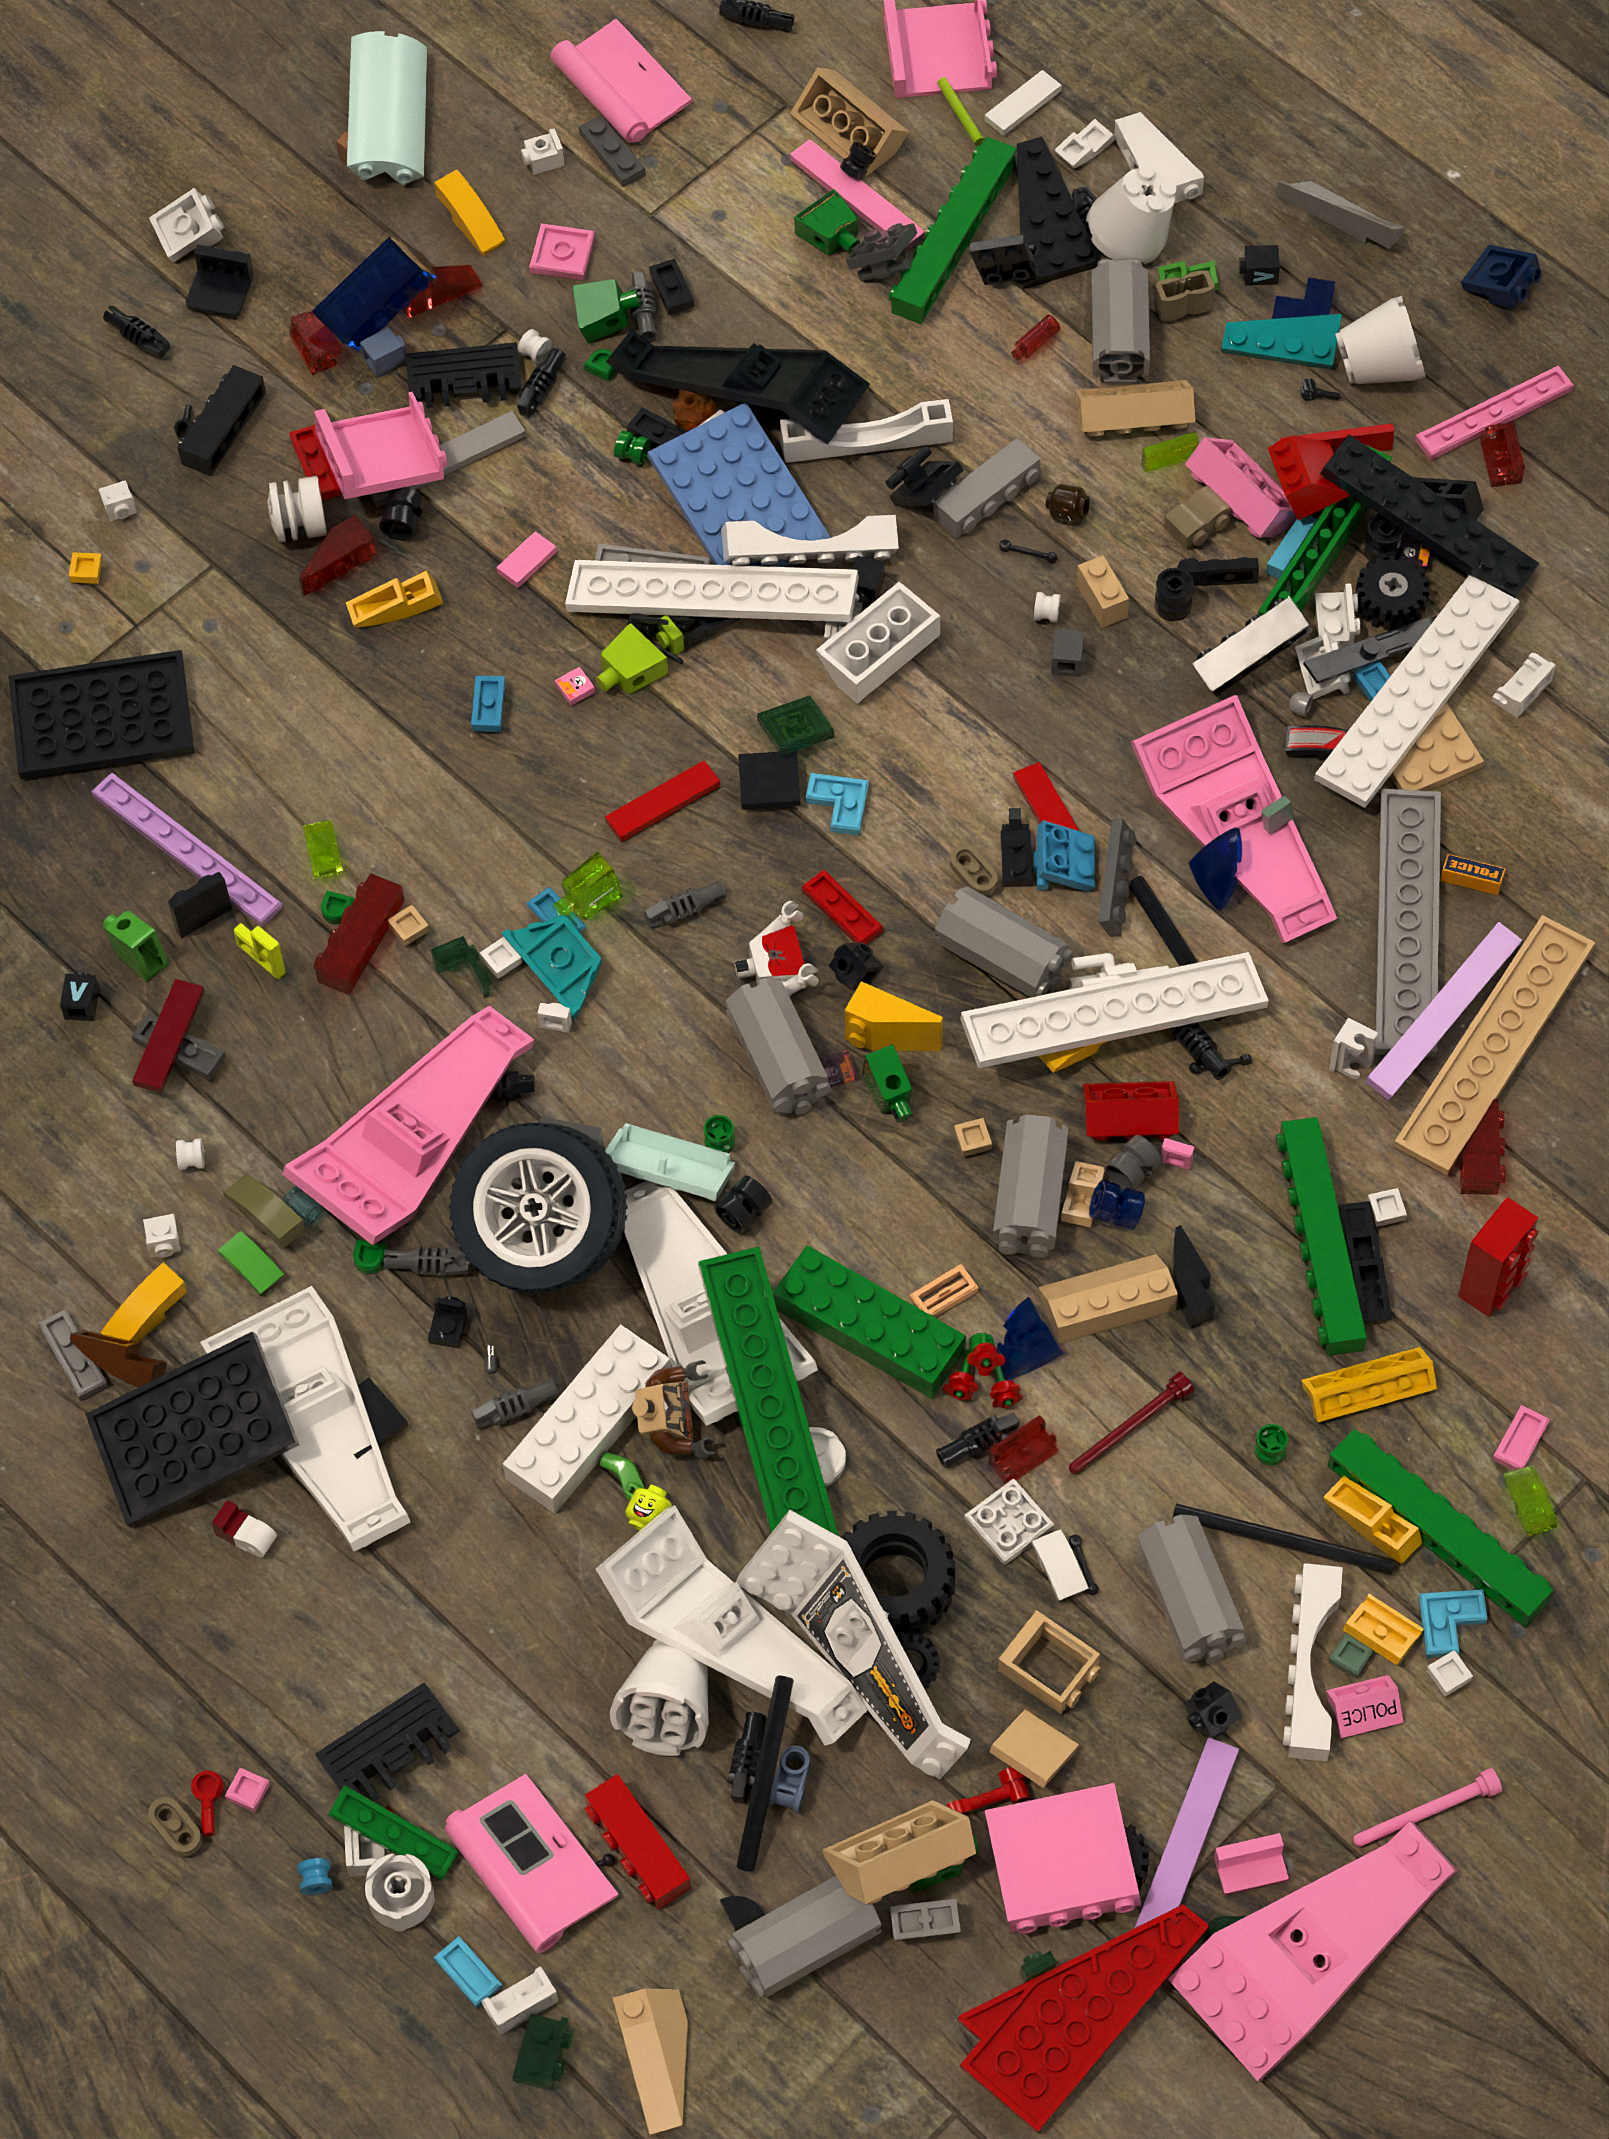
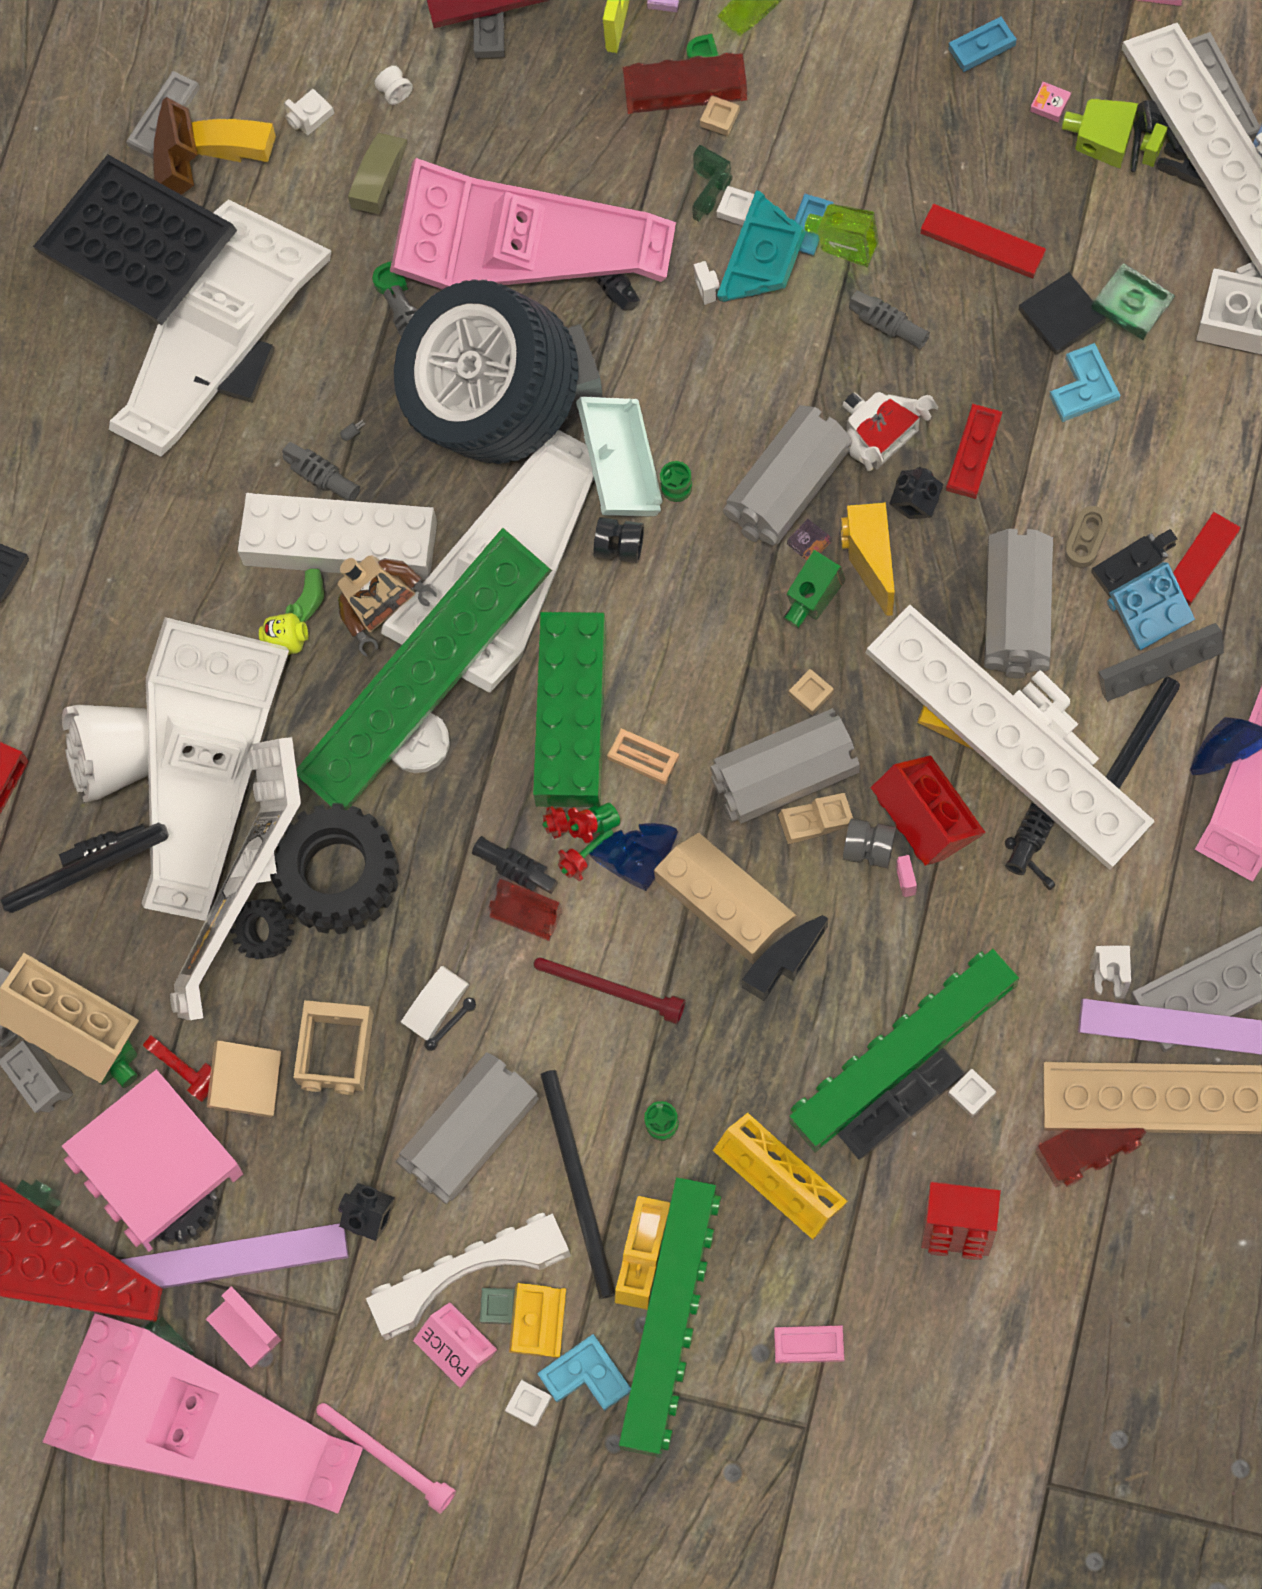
camera: 65 degrees right, 10 degrees up
leg [211,1500,277,1557] -> none
bright green slope [217,1231,284,1296] -> none
clear light blue bush [282,1186,322,1226] -> none
black bracket [428,1296,468,1349] -> none
sand blue piece [768,1746,811,1814] -> none
white tile [964,1478,1054,1566] -> none
clear blue wheel [1089,1180,1145,1230] -> none
clear neon green slope [1503,1465,1557,1536] -> none

